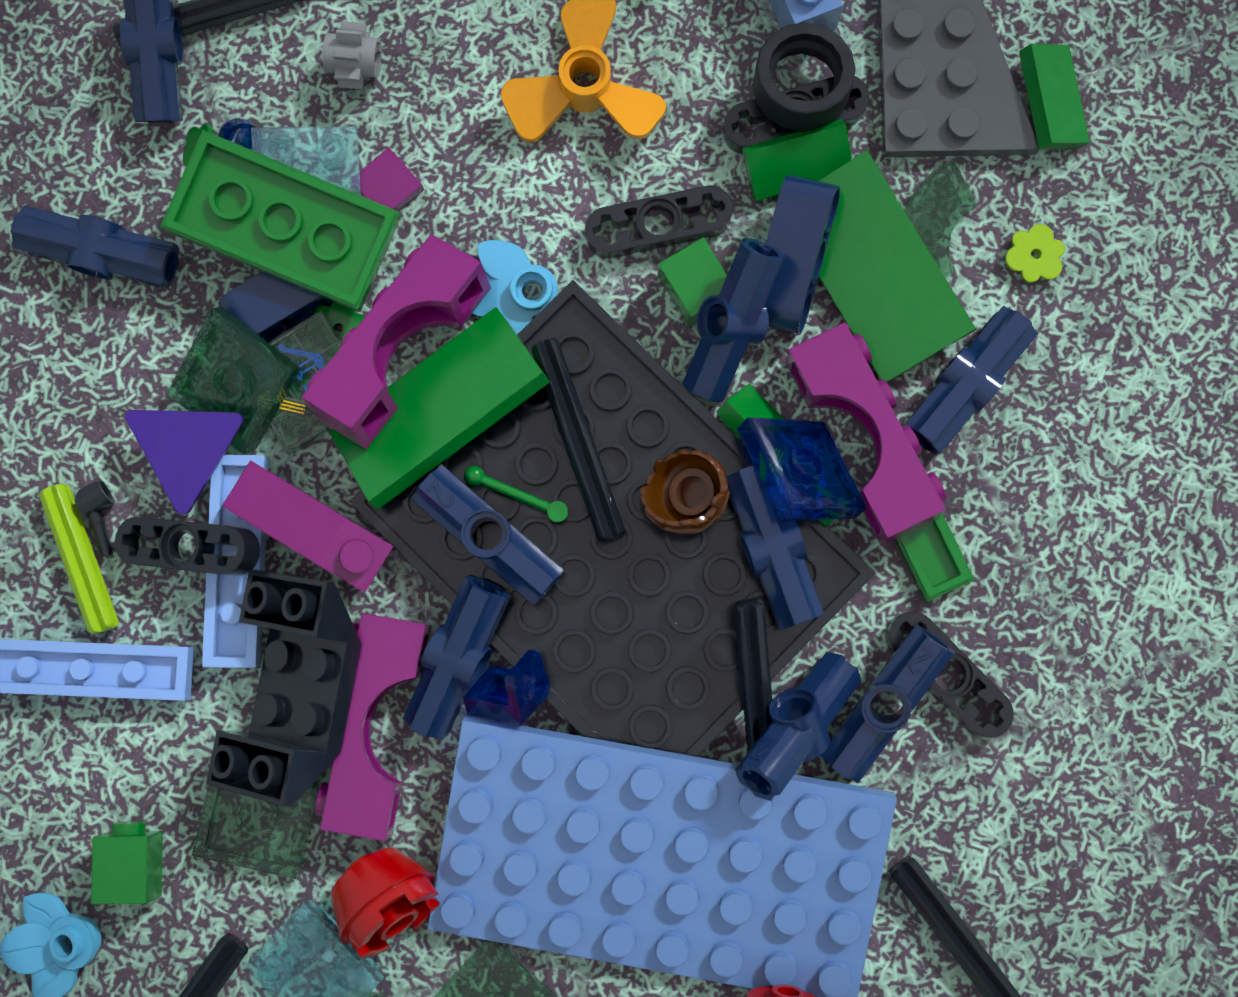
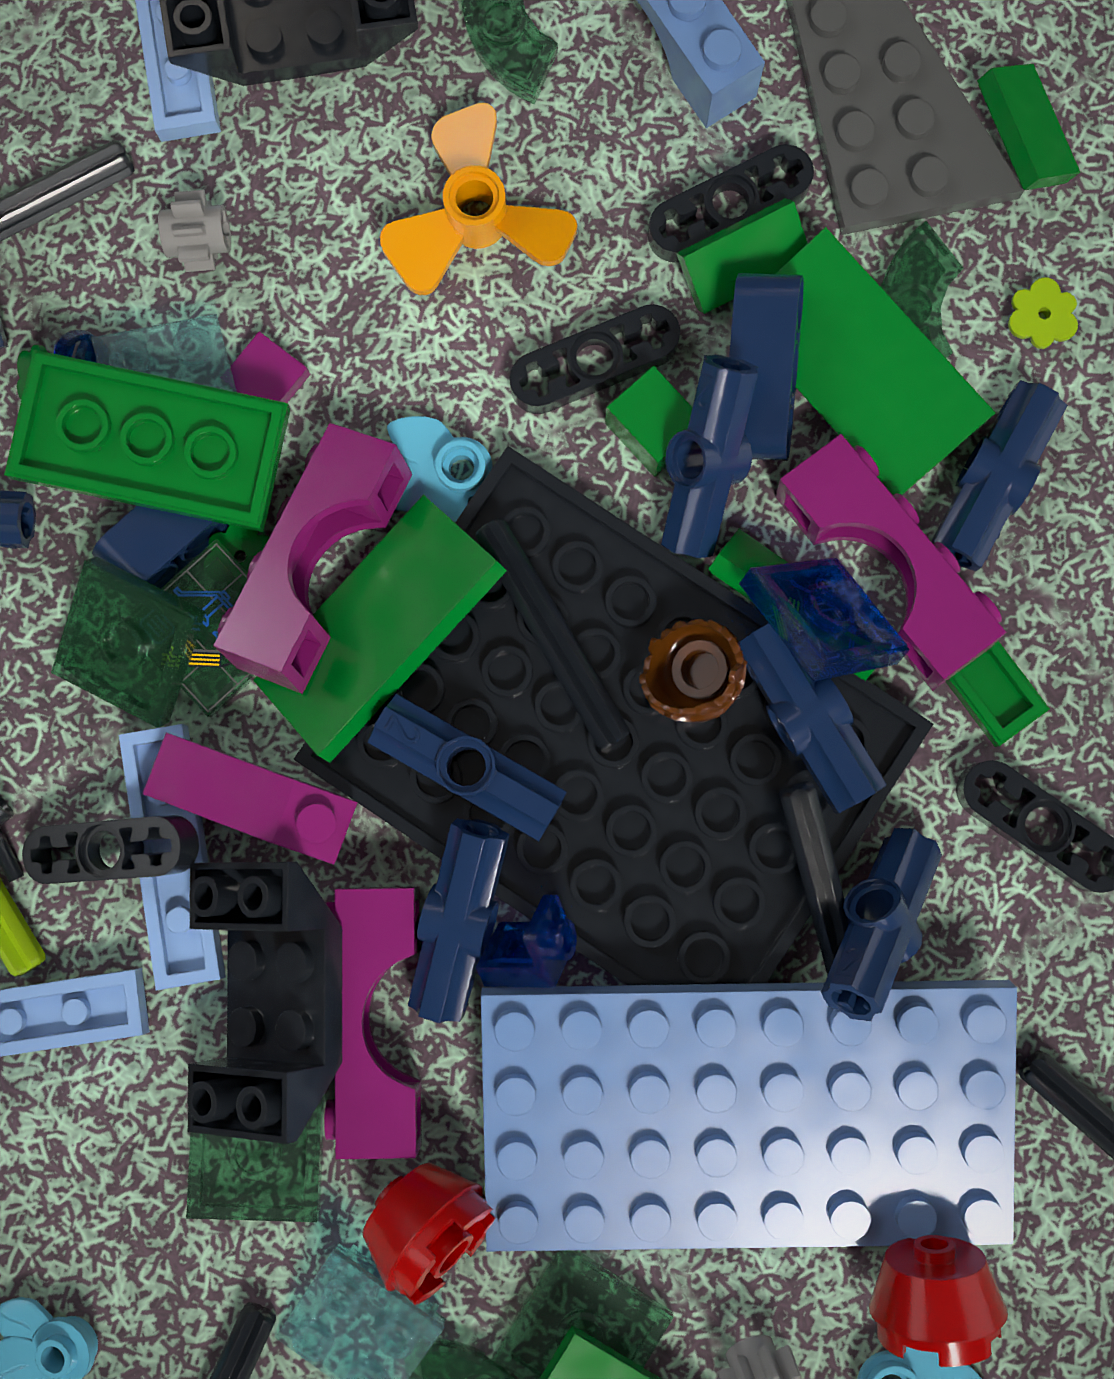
camera: 10 degrees left, 0 degrees up
green brick [91,821,163,904] -> none
dark purple piece [125,410,244,514] -> none
green hinge [464,466,568,523] -> none
black tyre [752,22,856,132] -> none
dark blue piece [821,624,955,783] -> none

